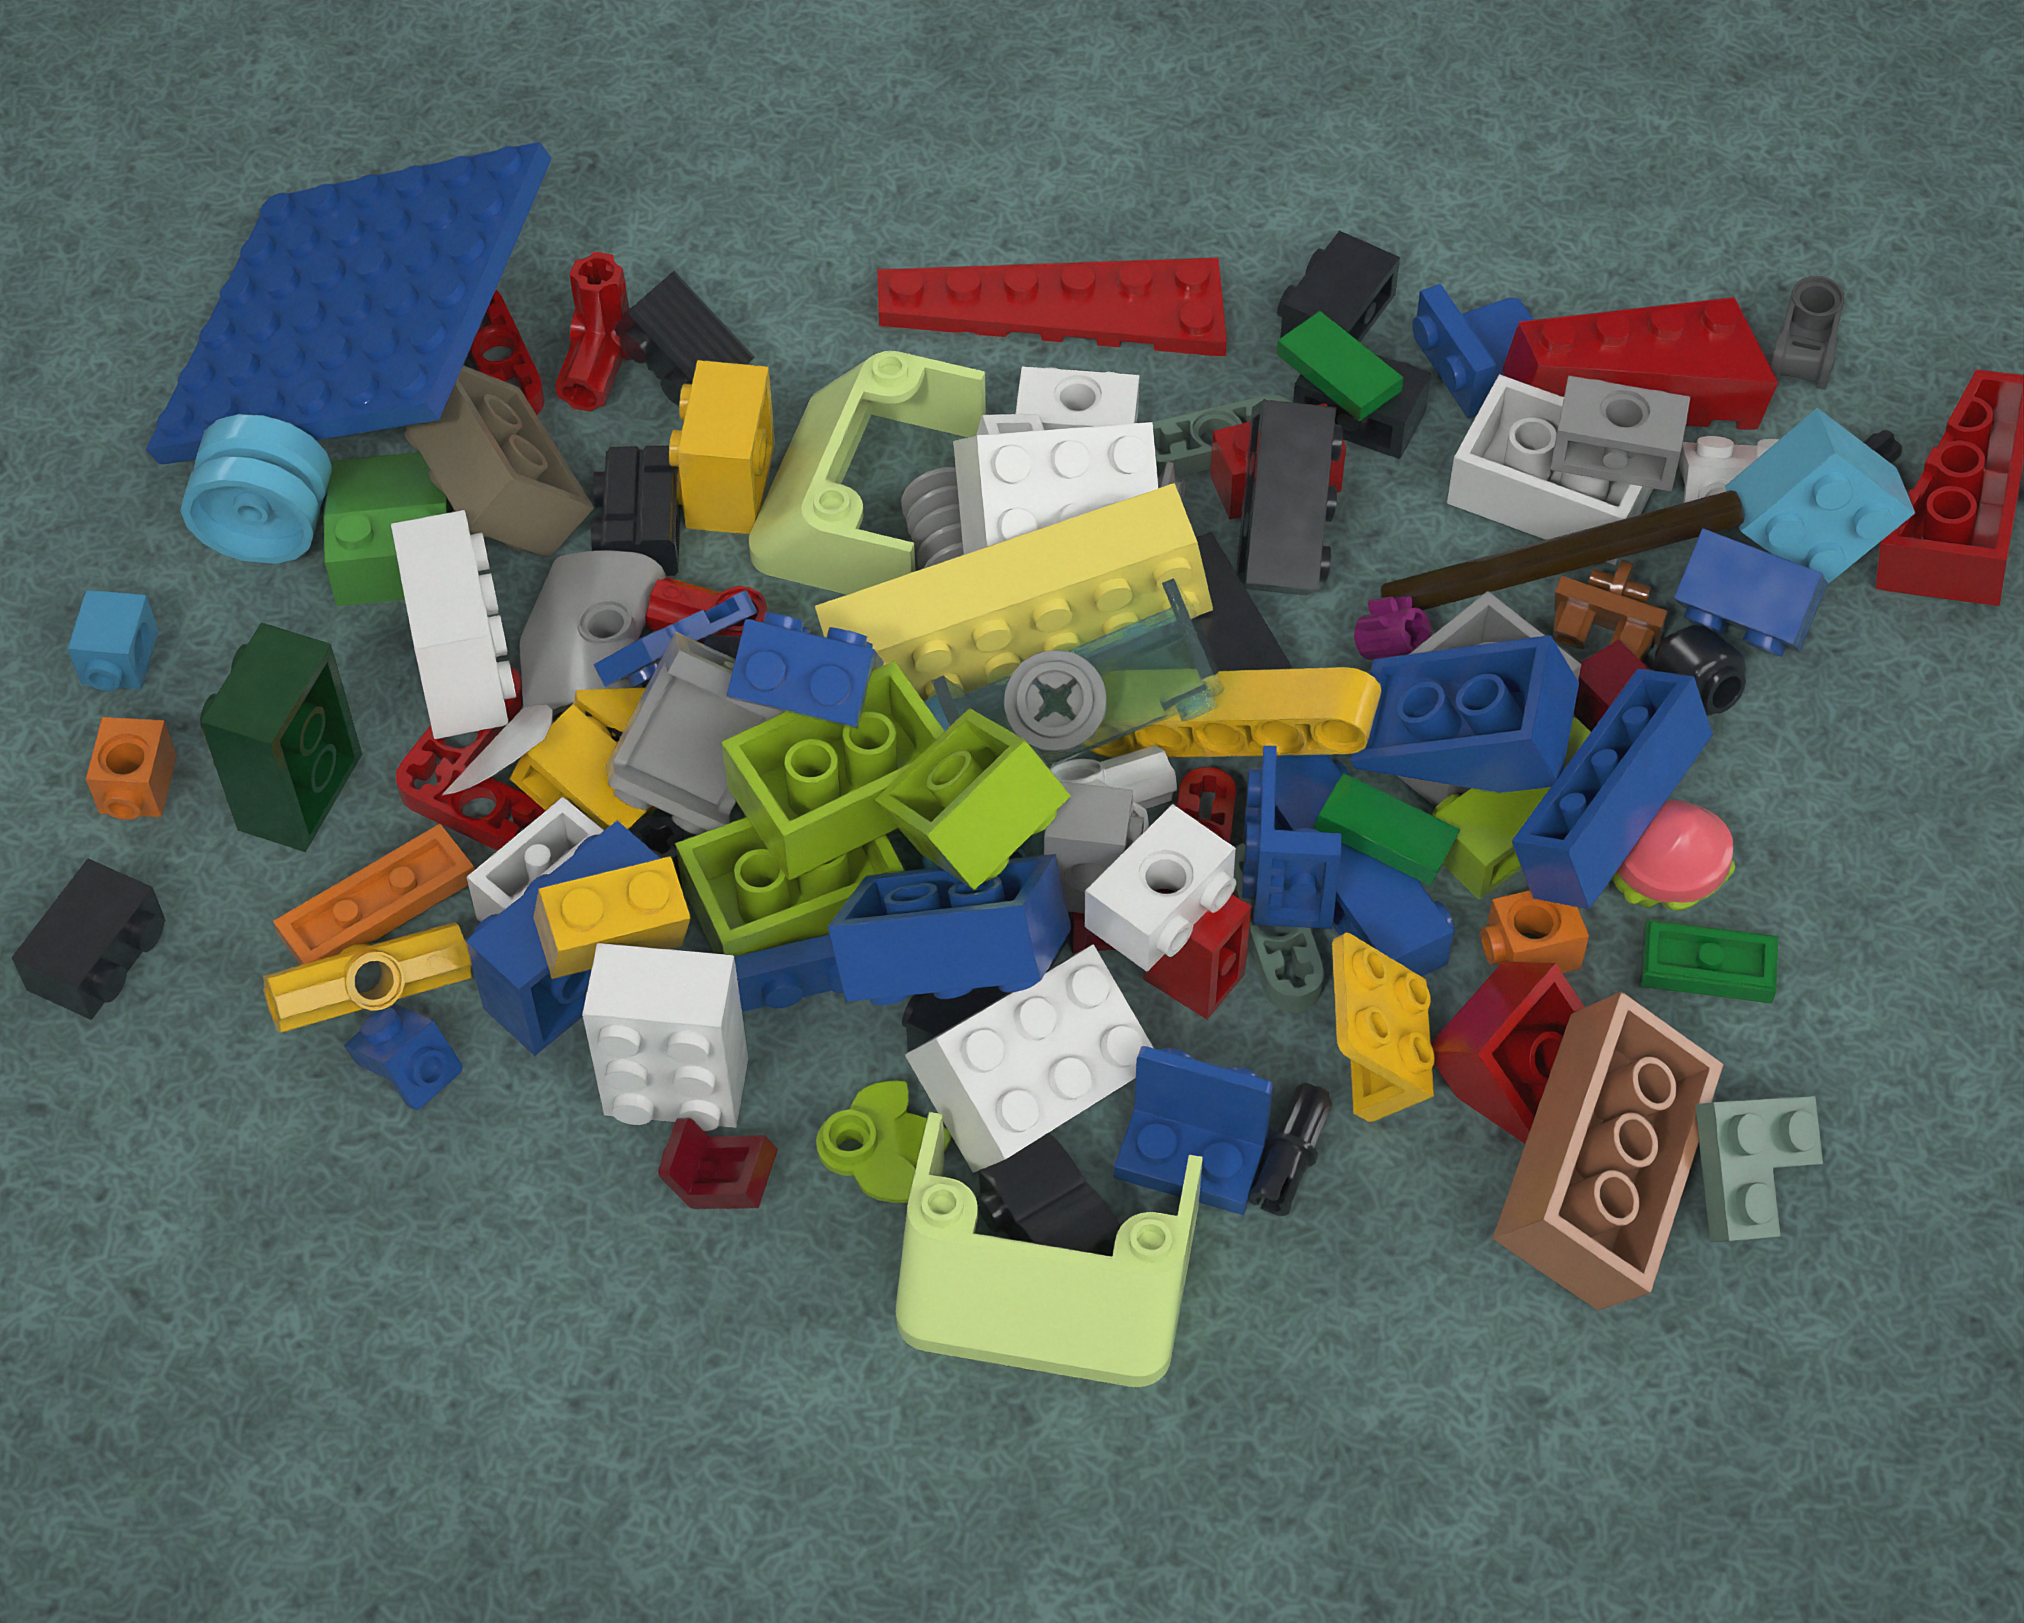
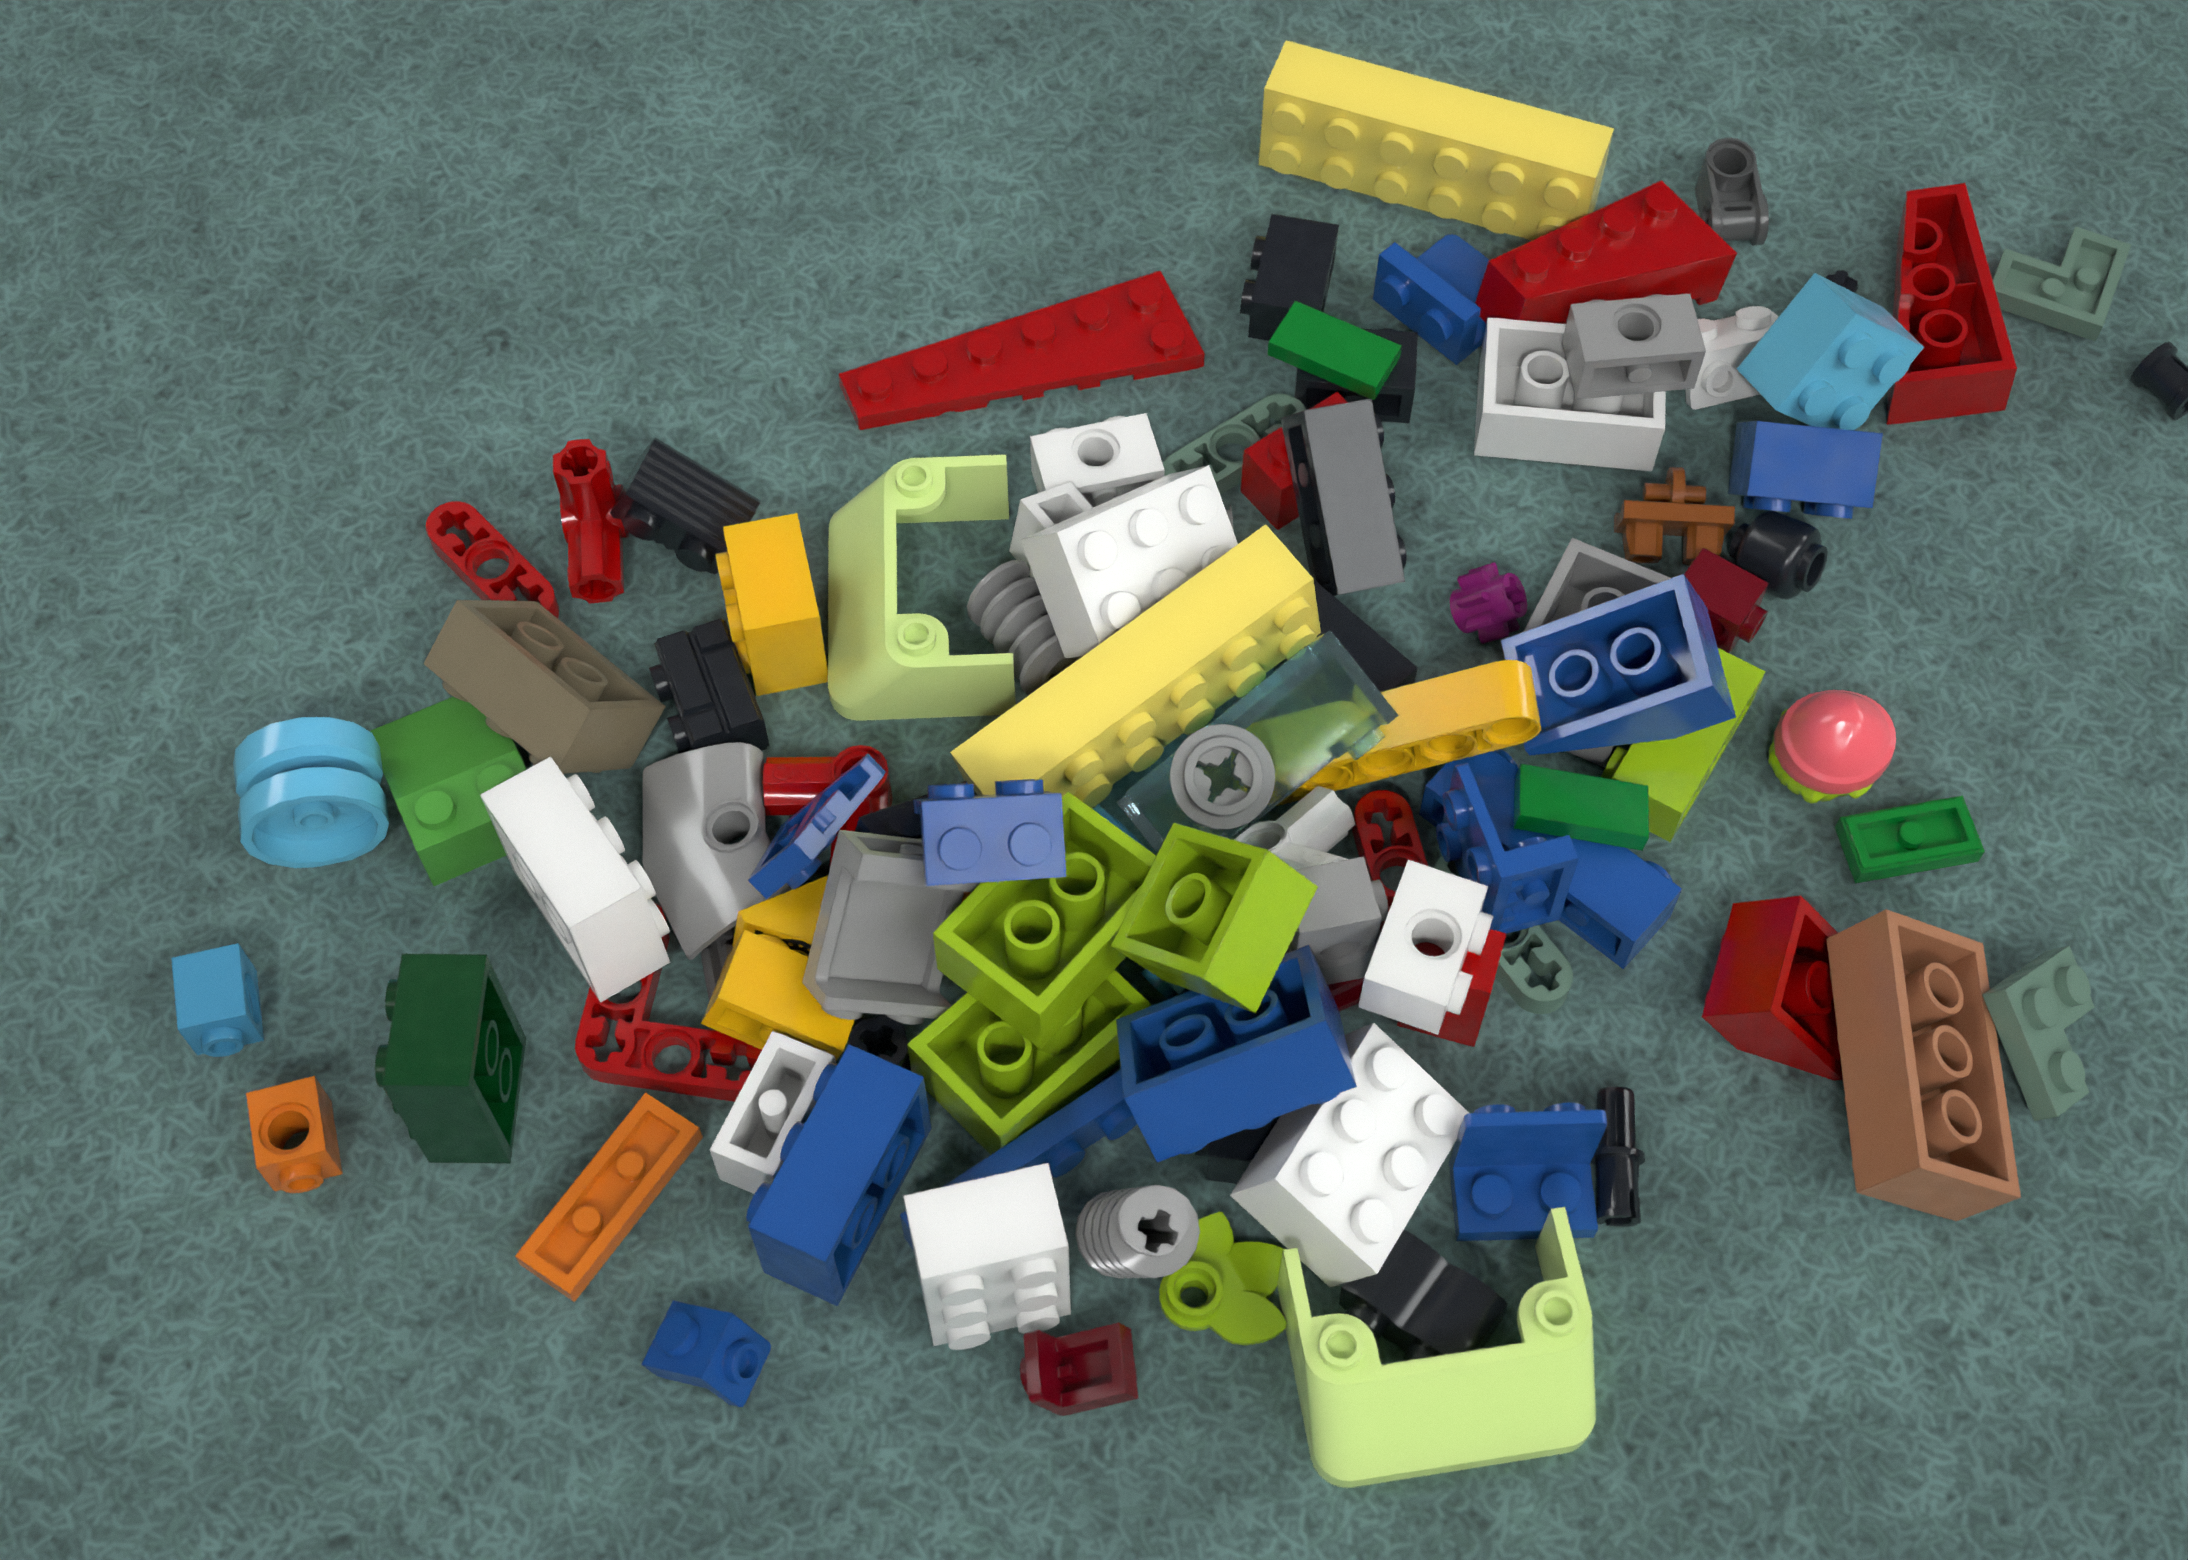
camera: 20 degrees left, 5 degrees up
black brick [11,858,166,1020] -> none
blue plate [146,142,552,464] -> none
yellow piece [263,922,472,1033] -> none
white sticker [442,705,553,795] -> none
yellow brick [533,856,691,979] -> none
yellow bracket [1332,933,1434,1122] -> none
dark brown axle [1380,490,1744,610] -> none
orange brick [1480,890,1589,973] -> none
blue brick [1512,669,1713,909] -> none
none -> light grey piece [1075,1185,1200,1279]
none -> light yellow brick [1259,40,1614,240]

